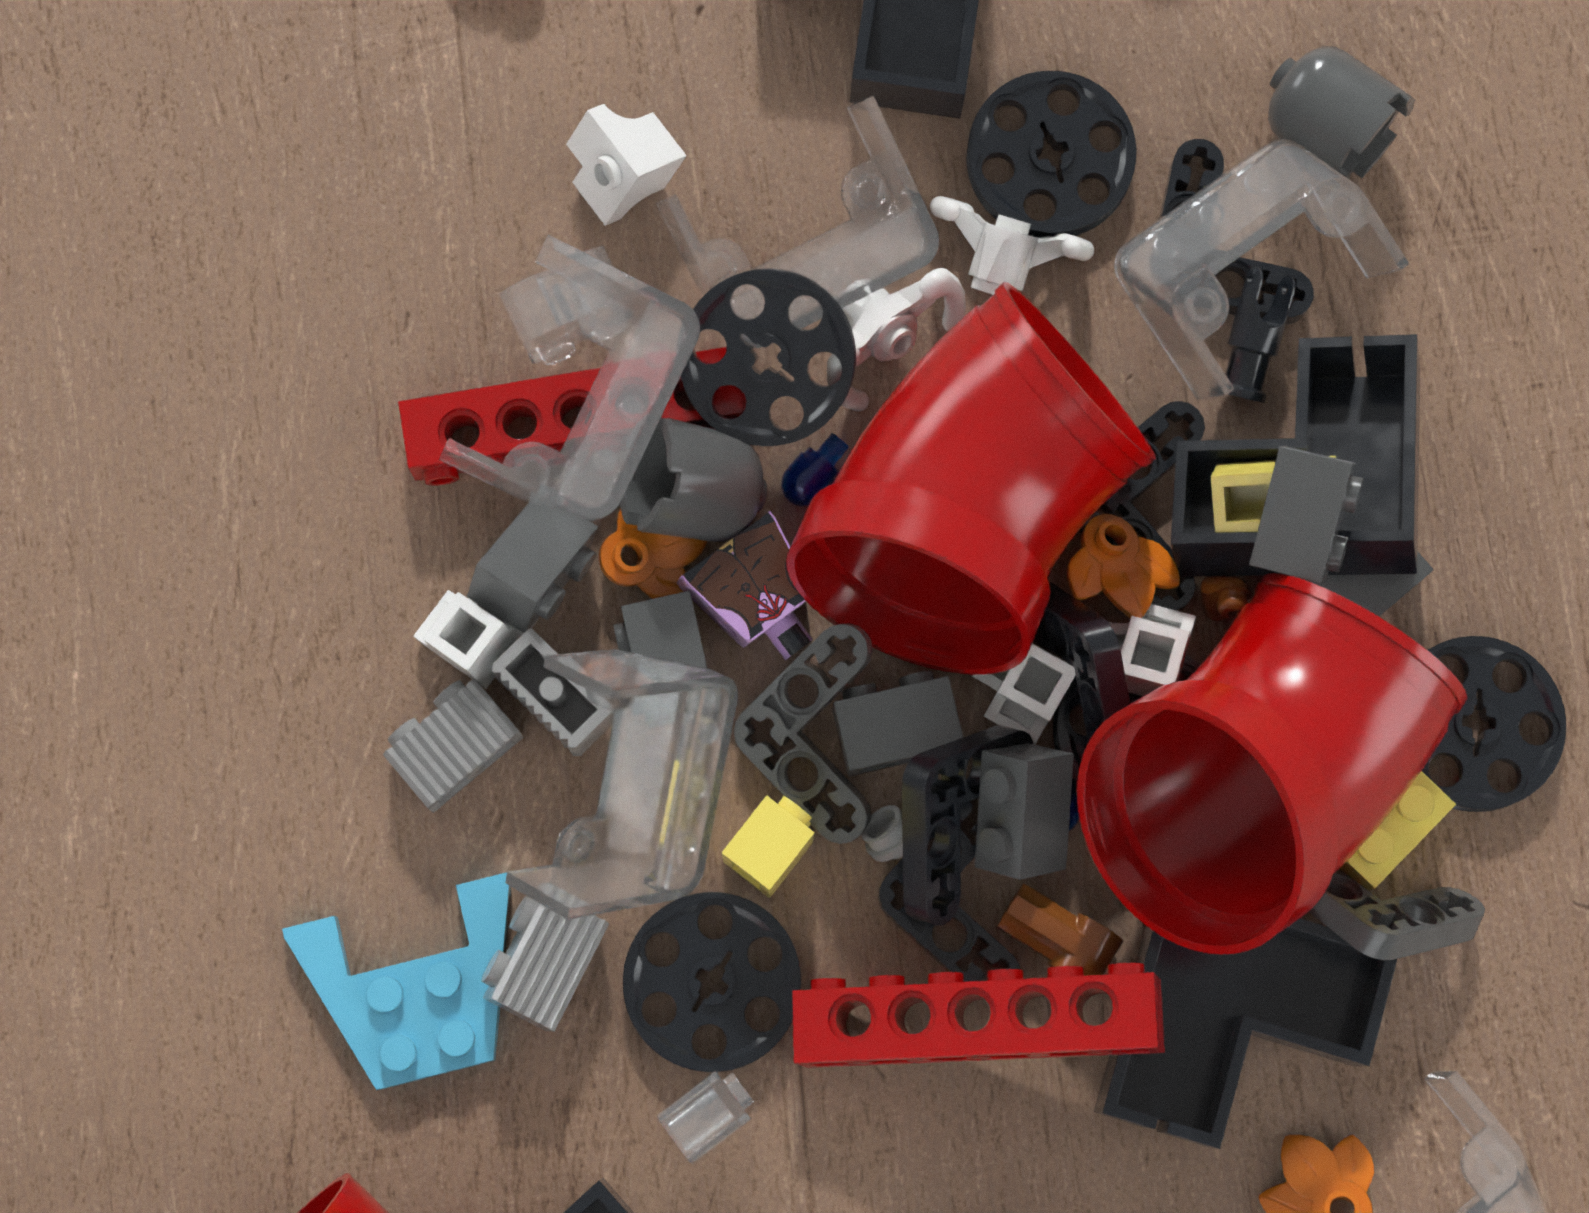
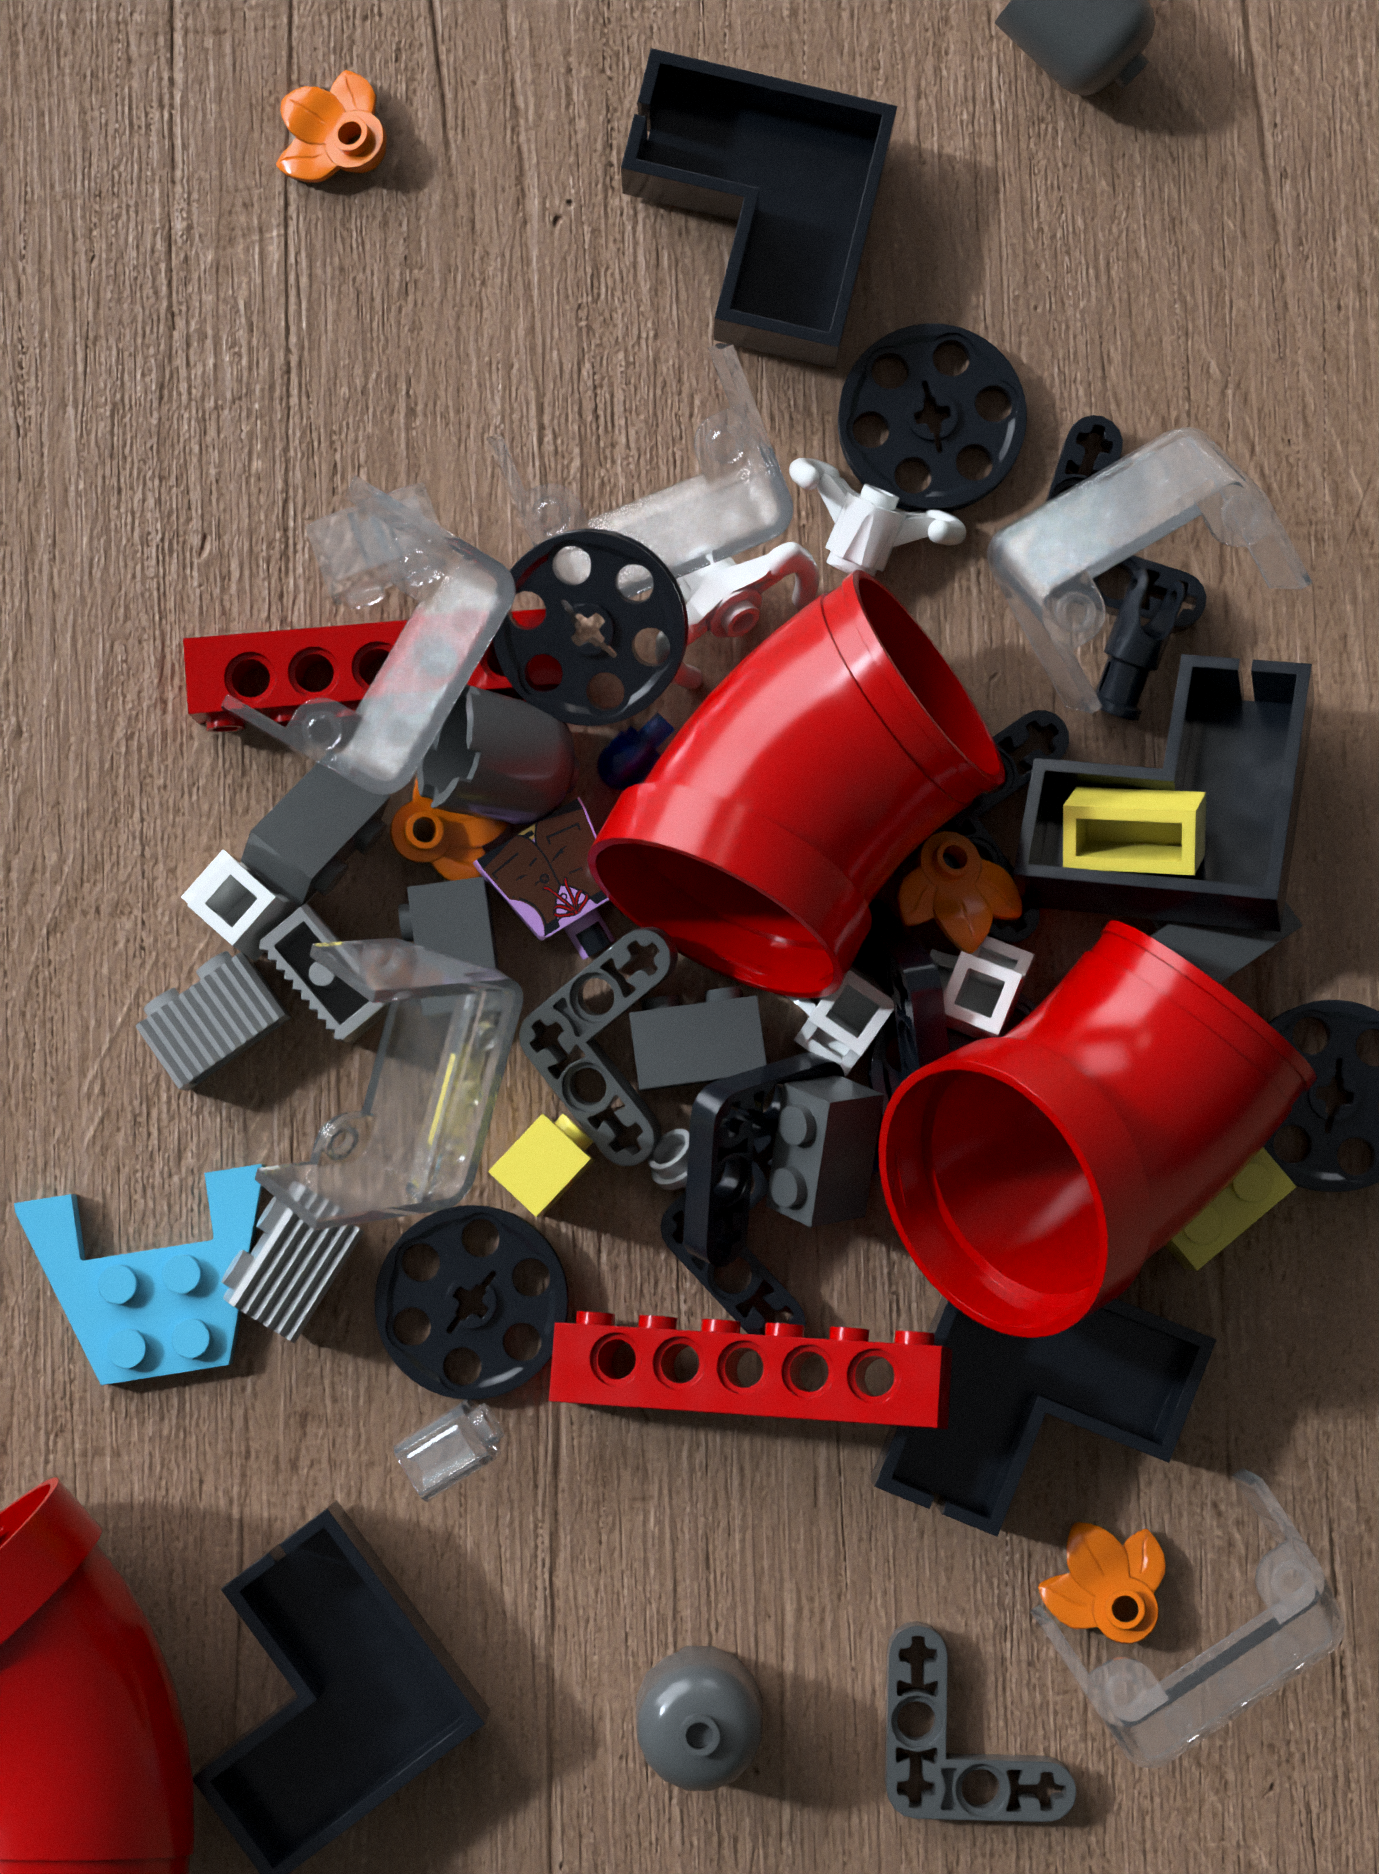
camera: 10 degrees right, 5 degrees up
white brick [566,104,686,226] -> none
dark orange piece [996,883,1124,976] -> none
dark orange arm [1200,575,1252,621] -> none
dark grey piece [1249,446,1364,583] -> none
dark grey cylinder [1268,46,1415,191] -> none
dark grey beam [1308,868,1485,960] -> none

